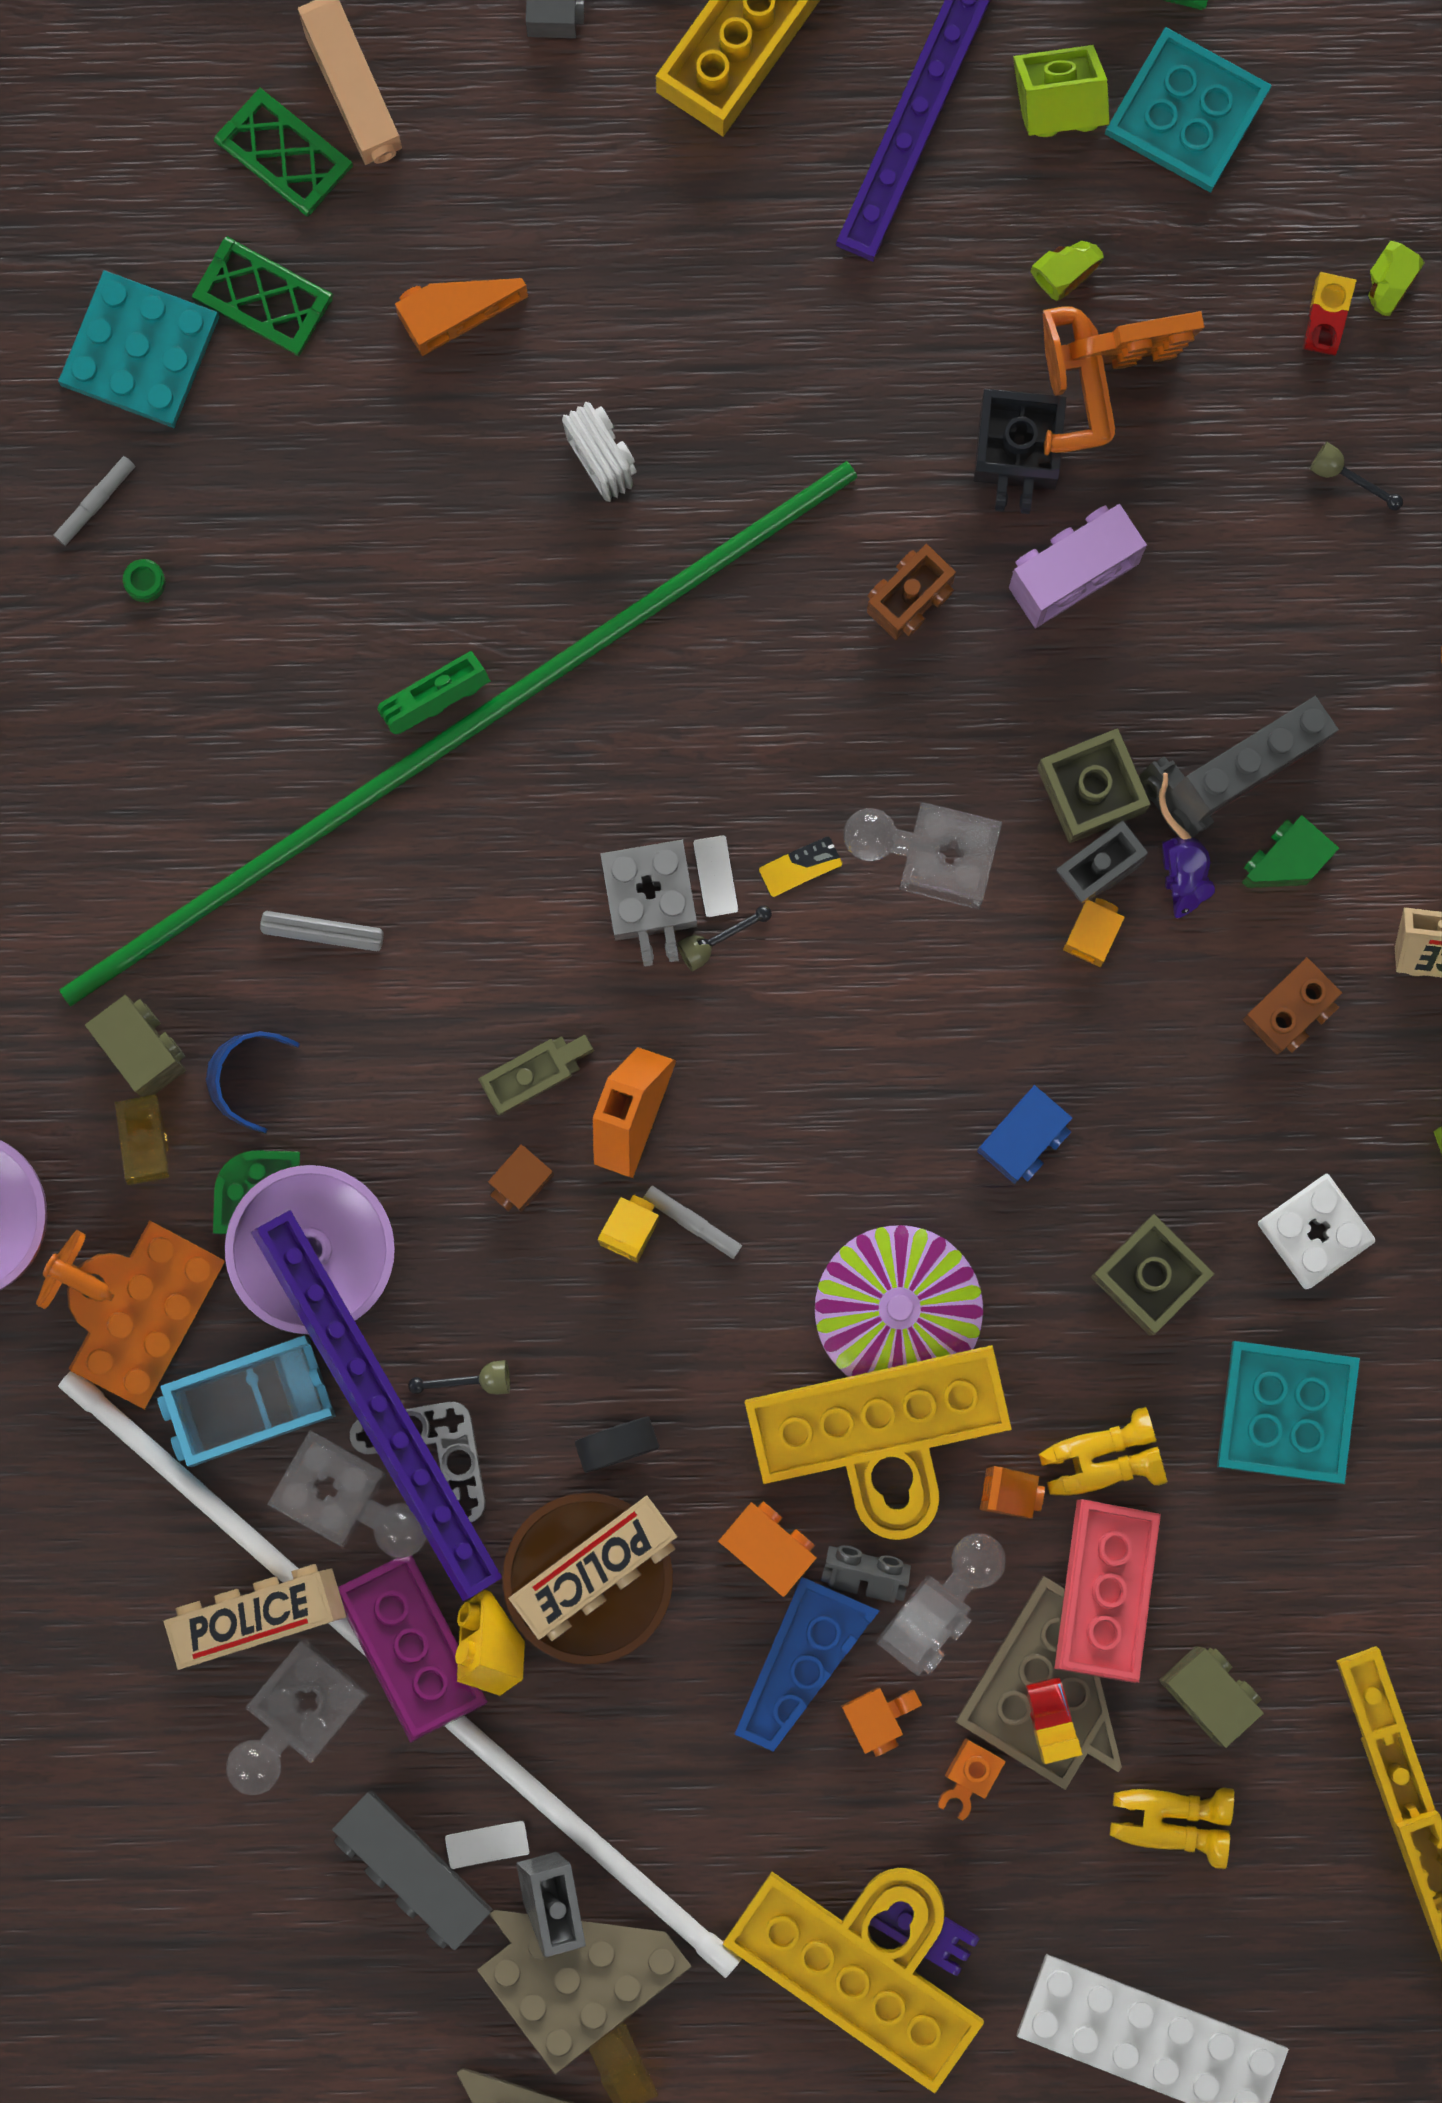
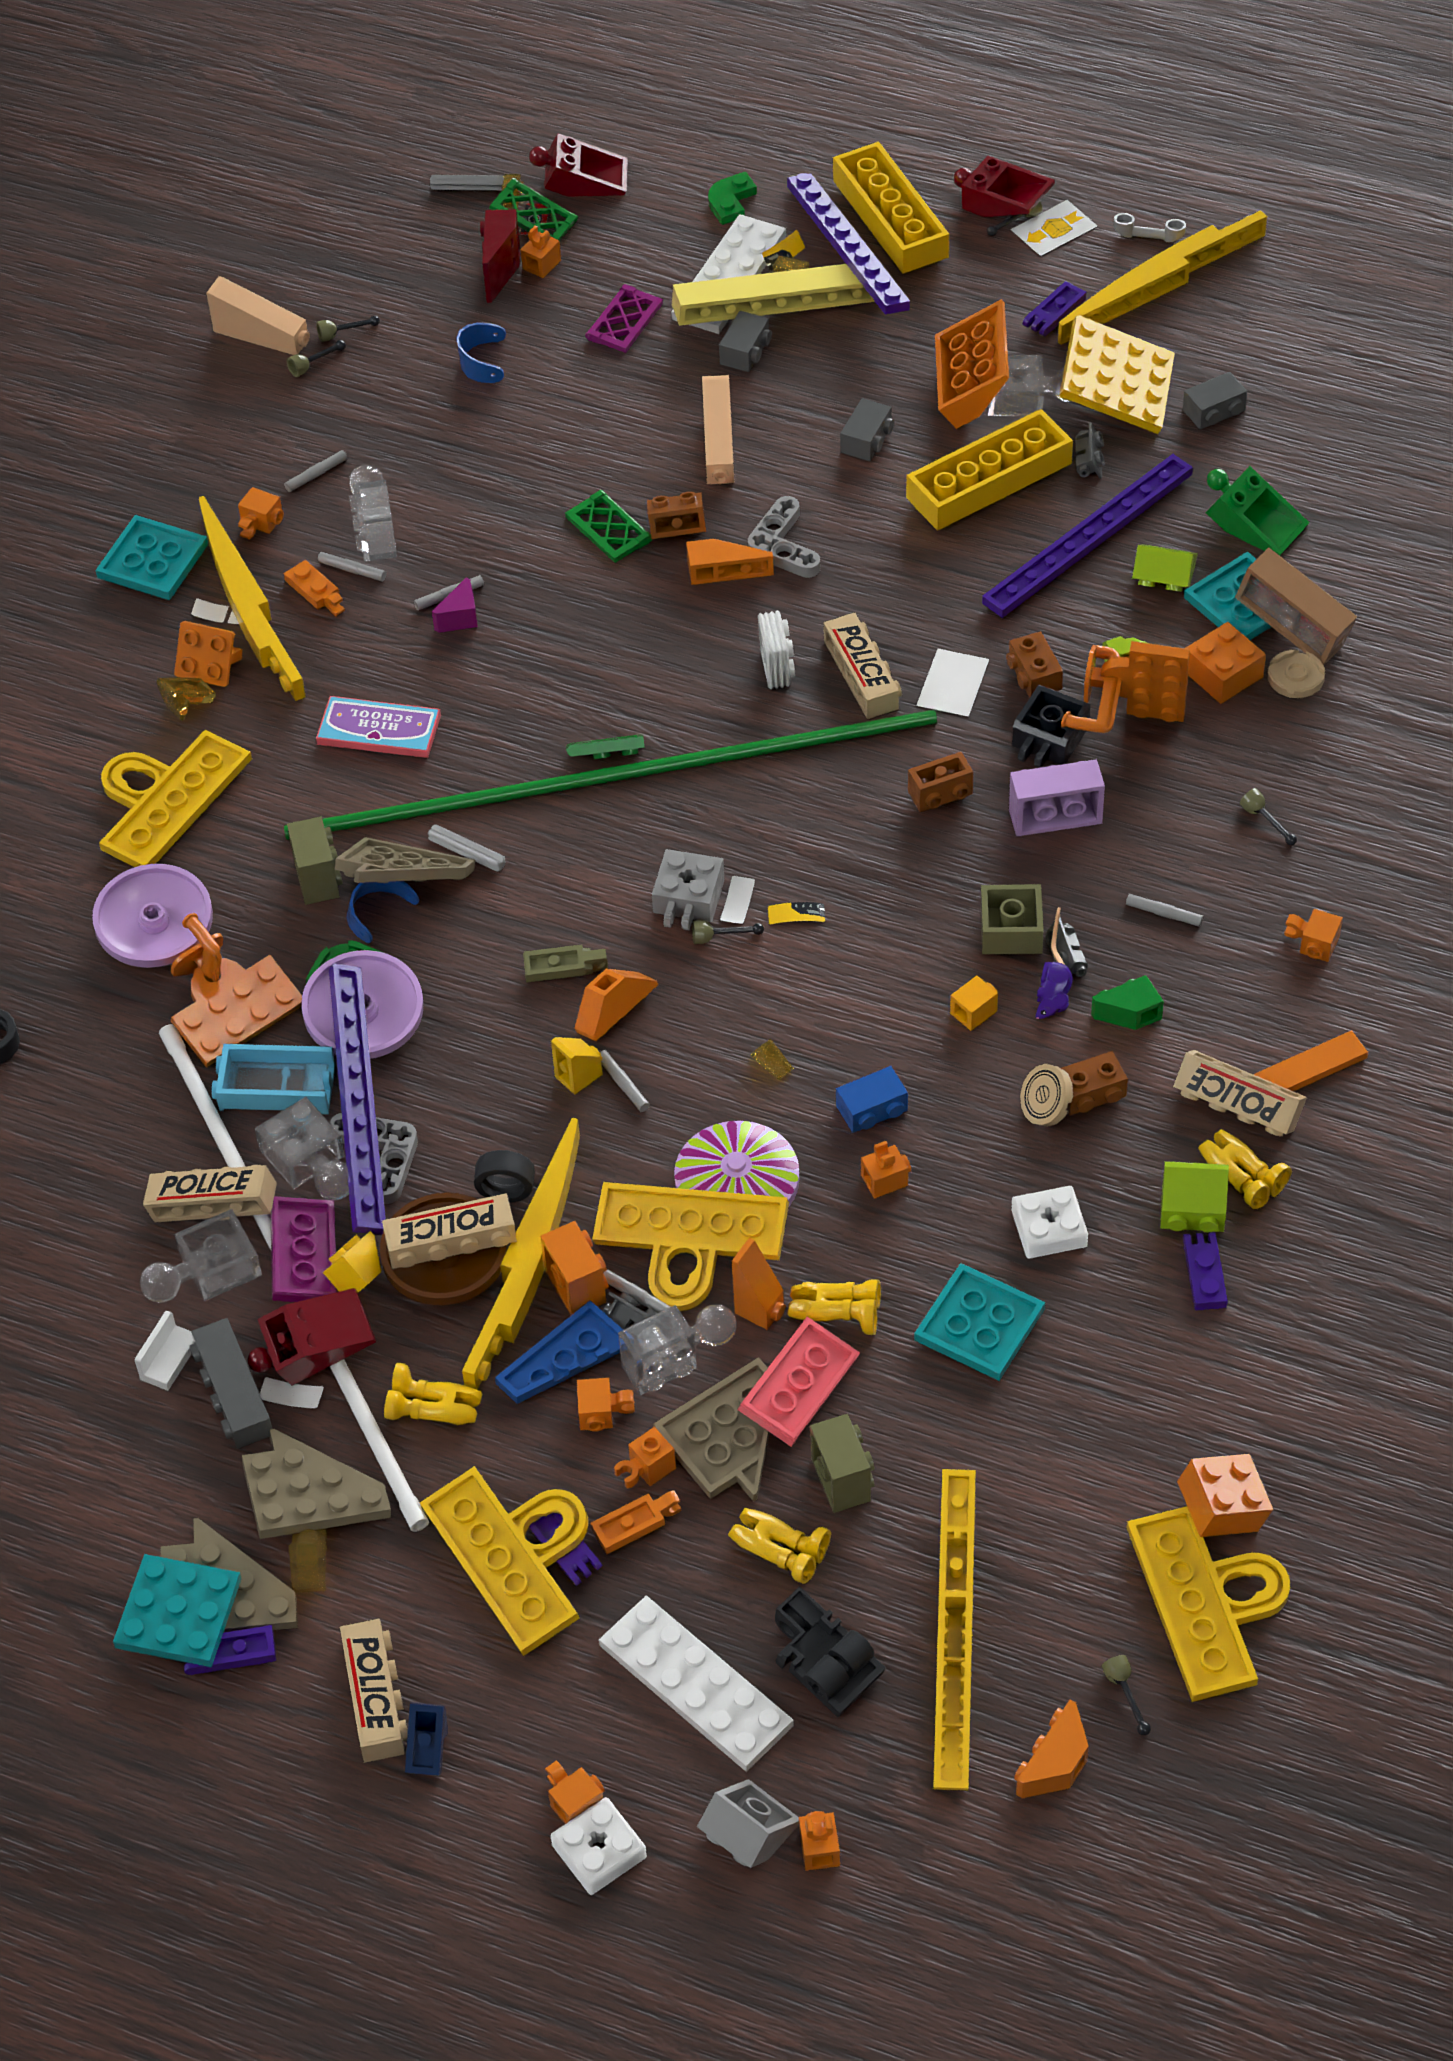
camera: 25 degrees right, 30 degrees down
teal plate [58,270,219,428] -> none
clear yellow slope [115,1095,169,1185] -> none
green tile [123,559,166,602] -> none
green window [214,87,353,217] -> none
hinge [408,1360,510,1395] -> none
dark orange brick [488,1144,554,1212] -> none
dark grey slope [516,1852,586,1958] -> none
clear brick [843,802,1002,909] -> none
leg [1026,1677,1083,1764] -> none
dark grey slope [1056,820,1148,904] -> none
olive brick [1091,1214,1214,1336] -> none
dark grey brick [1171,695,1339,826] -> none
leg [1303,272,1356,356] -> none
lime rock [1368,241,1425,316] -> none
none -> white panel [135,1311,194,1391]
none -> dark red slope [247,1288,376,1386]
none -> tile [316,696,441,758]
none -> dark tan wing [334,837,475,883]
none -> yellow piece [384,1363,482,1425]
none -> magenta slope [432,577,478,633]
none -> yellow slope [462,1118,580,1390]
none -> orange plate [590,1490,681,1555]
none -> light grey piece [603,1269,673,1319]
none -> dark orange brick [647,492,706,539]
none -> light grey beam [748,496,820,578]
none -> clear yellow piece [751,1038,794,1080]
none -> black plate [775,1586,886,1717]
none -> tan brick [824,613,902,719]
none -> orange brick [861,1141,911,1199]
none -> white sticker [916,649,989,717]
none -> dark orange brick [1006,631,1063,697]
none -> tan tile [1020,1064,1073,1127]
none -> light grey piece [1126,894,1203,927]
none -> orange brick [1186,622,1266,704]
none -> medium nougat brick [1235,547,1357,665]
none -> tan tile [1268,650,1325,698]

